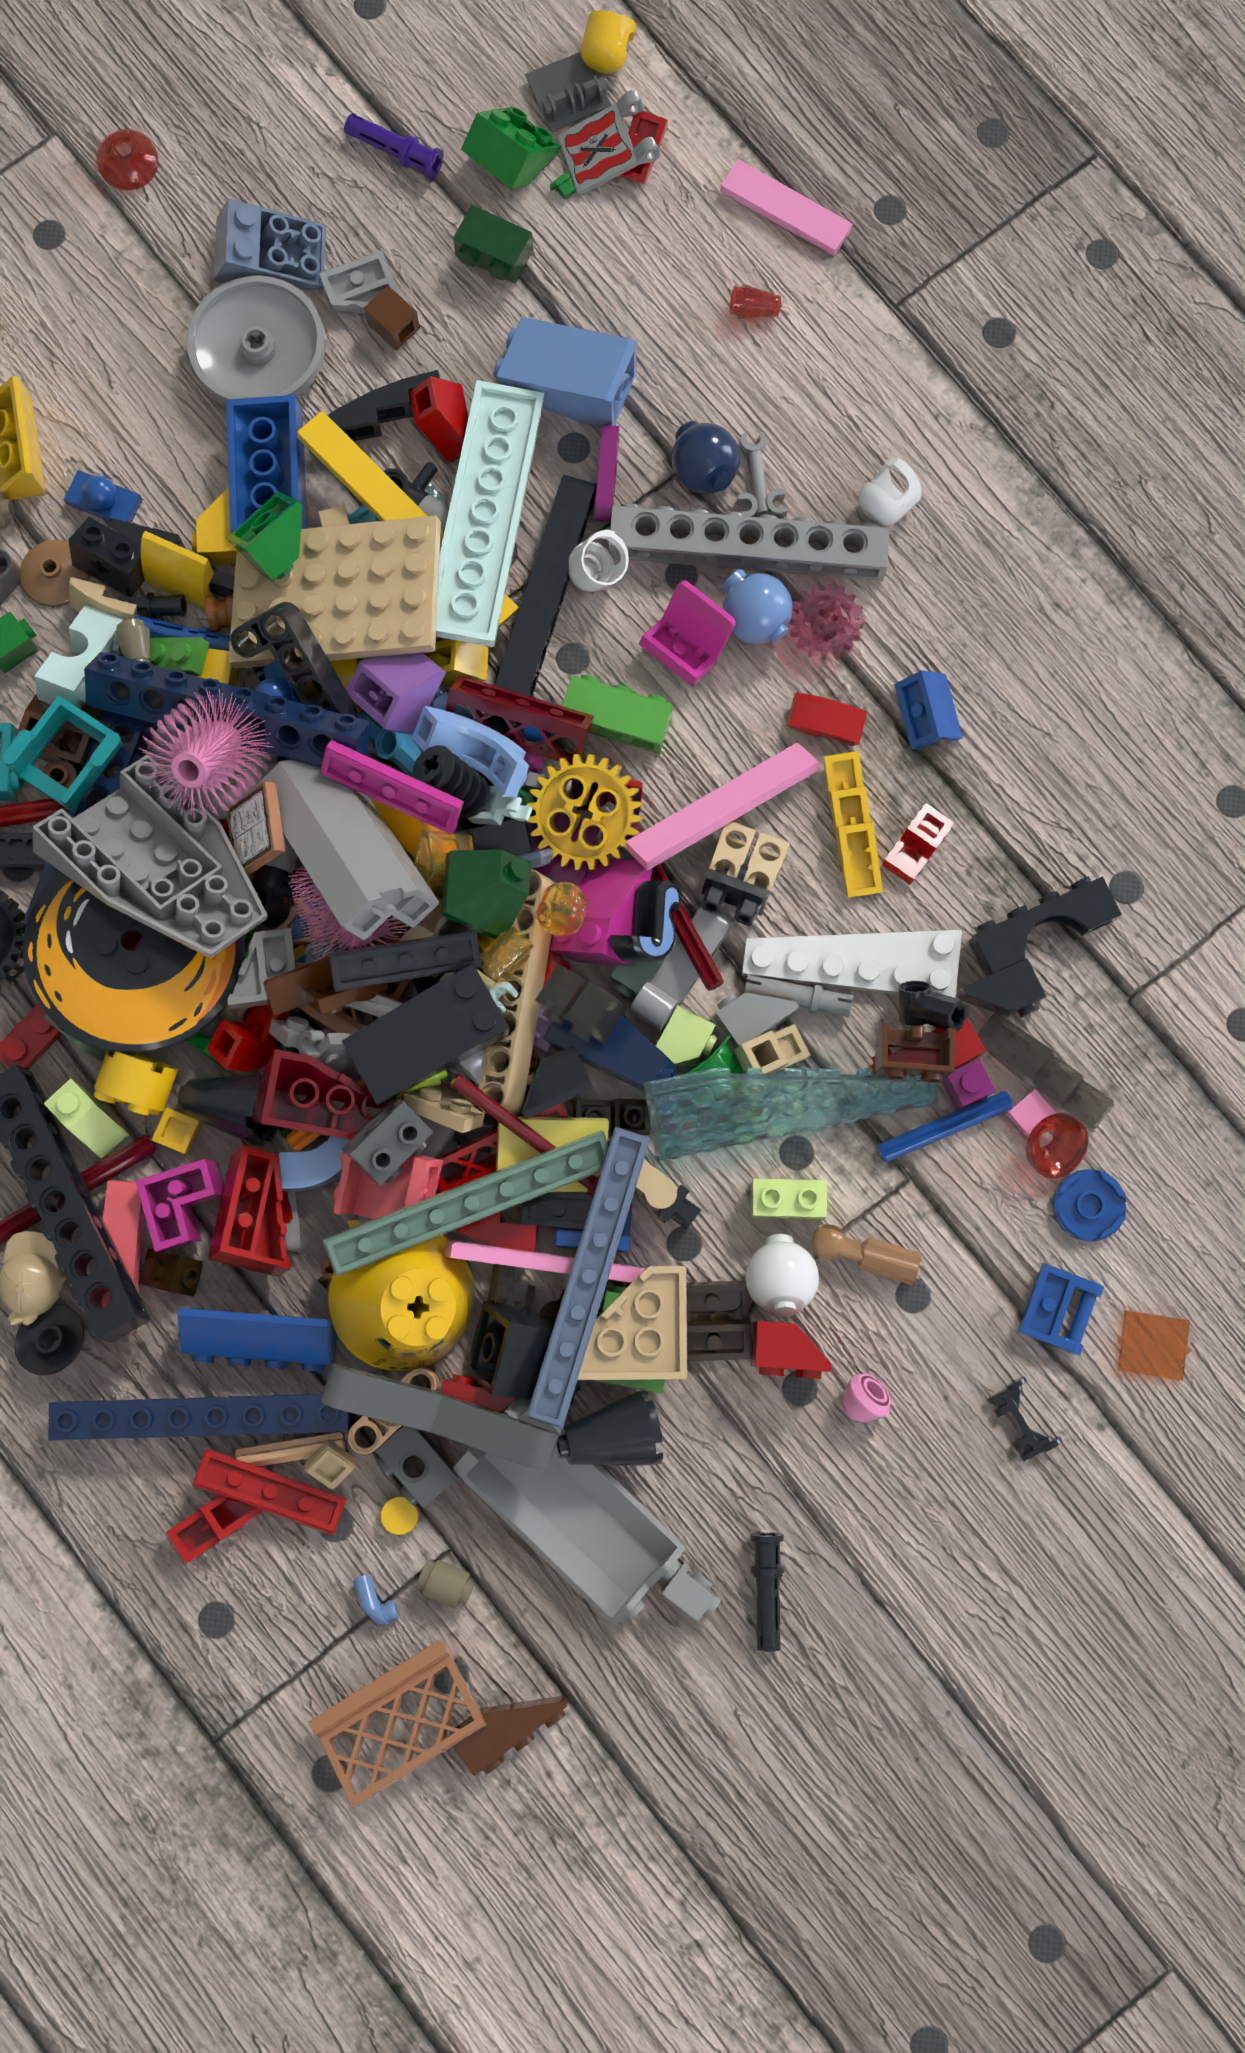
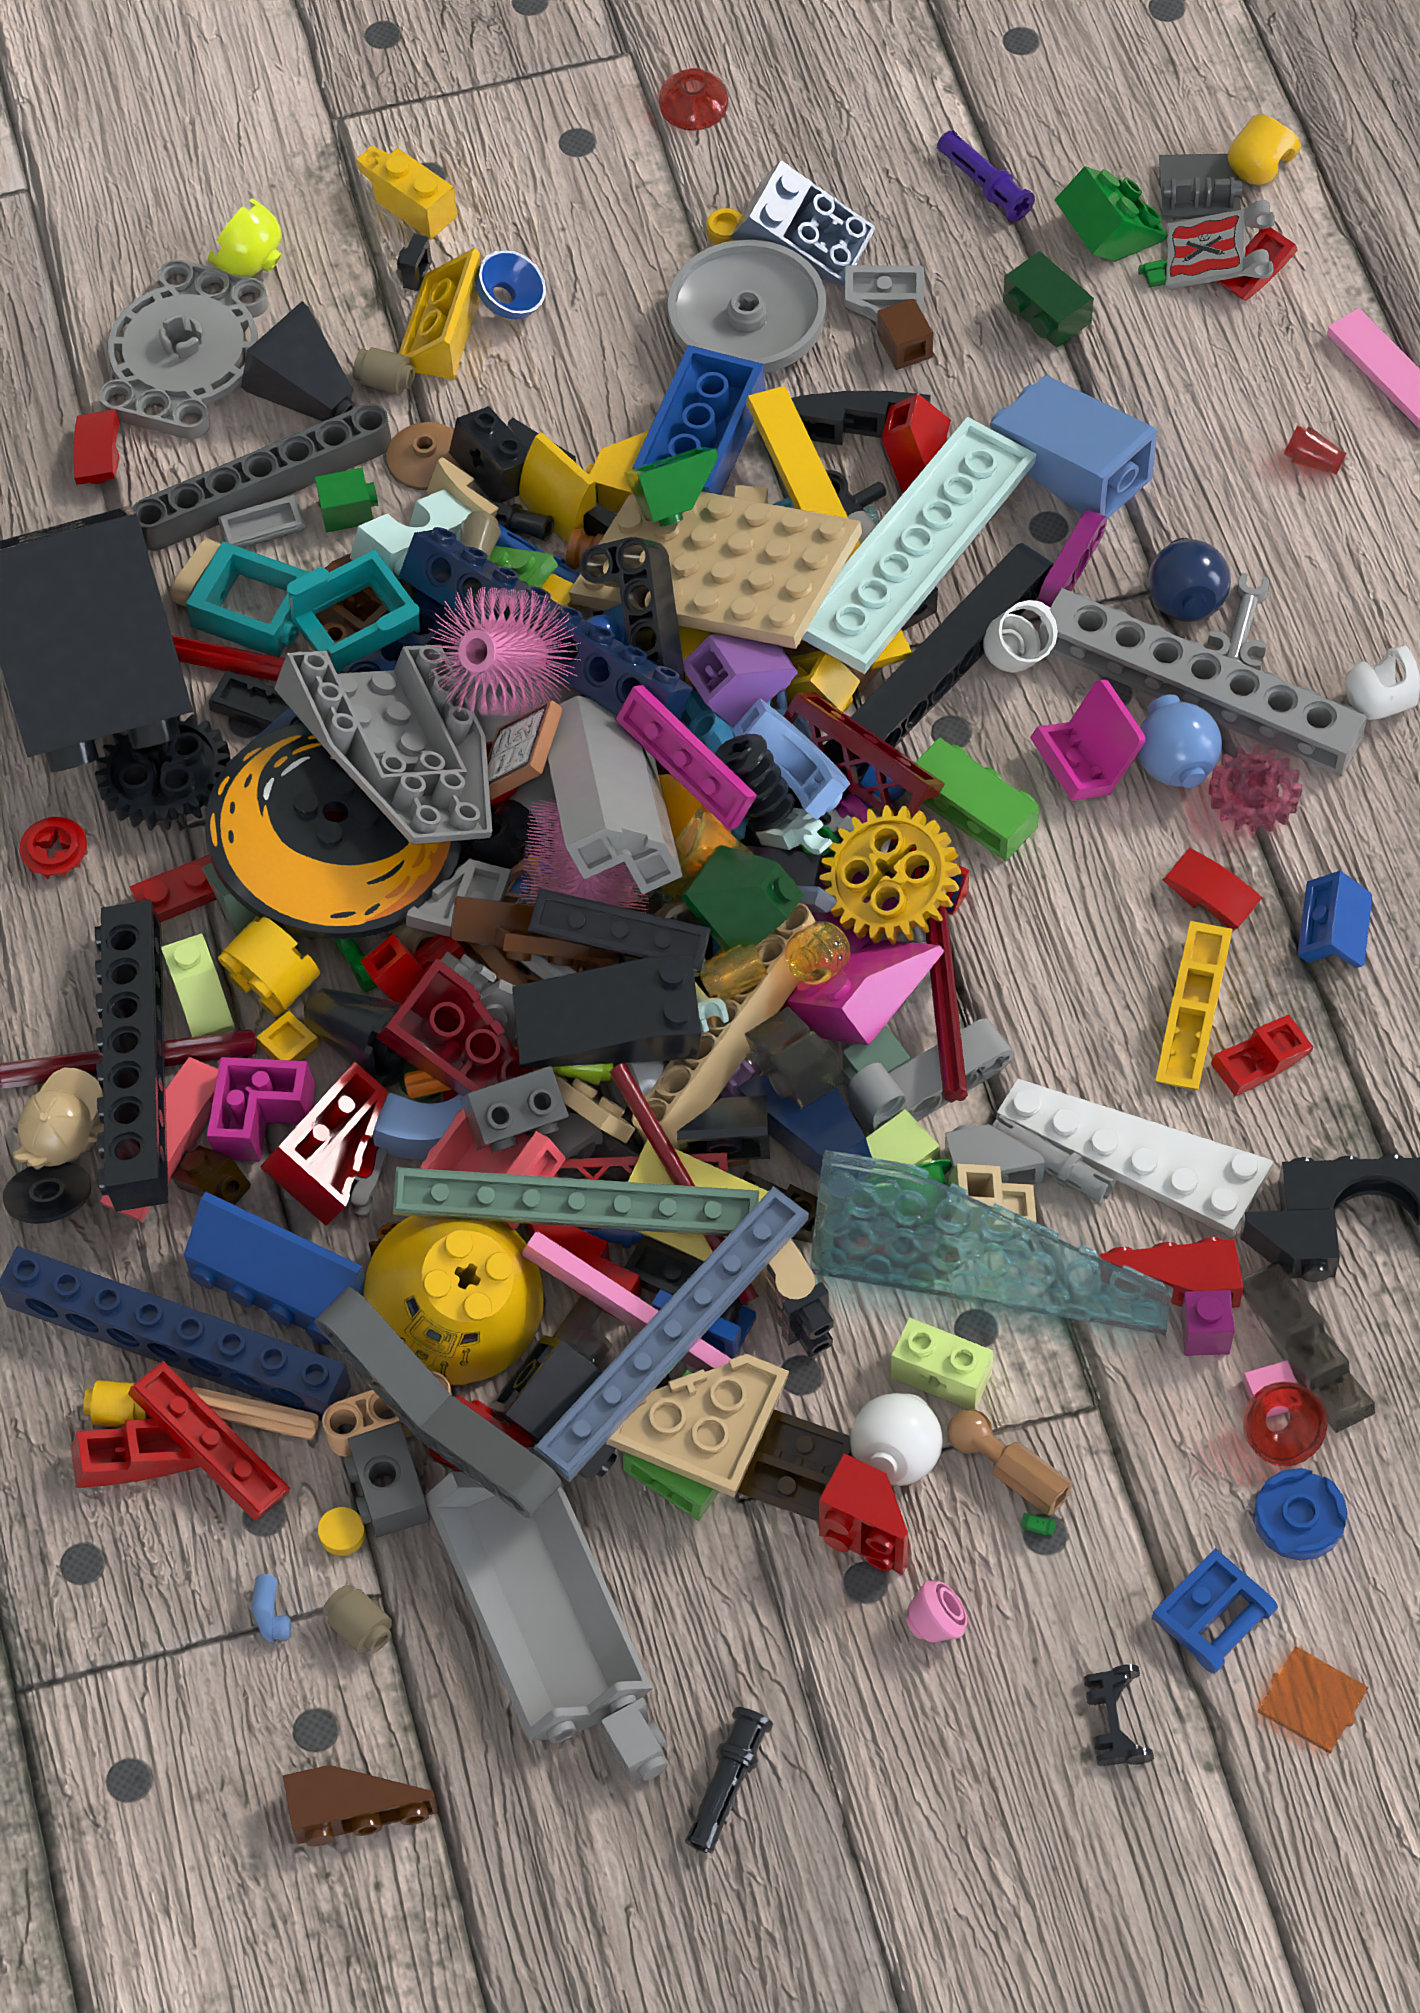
camera: 25 degrees right, 20 degrees down
blue tile [63,470,143,523] -> none
tan tile [304,1439,357,1491] -> none
nougat fence [308,1640,487,1808] -> none
black cone [556,1390,663,1466] -> none
black animal [610,881,680,963] -> none
bright pink tile [626,743,819,871] -> none
hips [701,822,790,926] -> none
reddish brown window [875,1023,956,1083] -> none
blue axle [877,1091,1013,1162] -> none
black piece [899,981,968,1031] -> none
none -> yellow brick [83,1380,151,1428]
none -> blue piece [475,250,546,320]
none -> yellow tile [706,208,742,245]
none -> green piece [1021,1512,1057,1536]

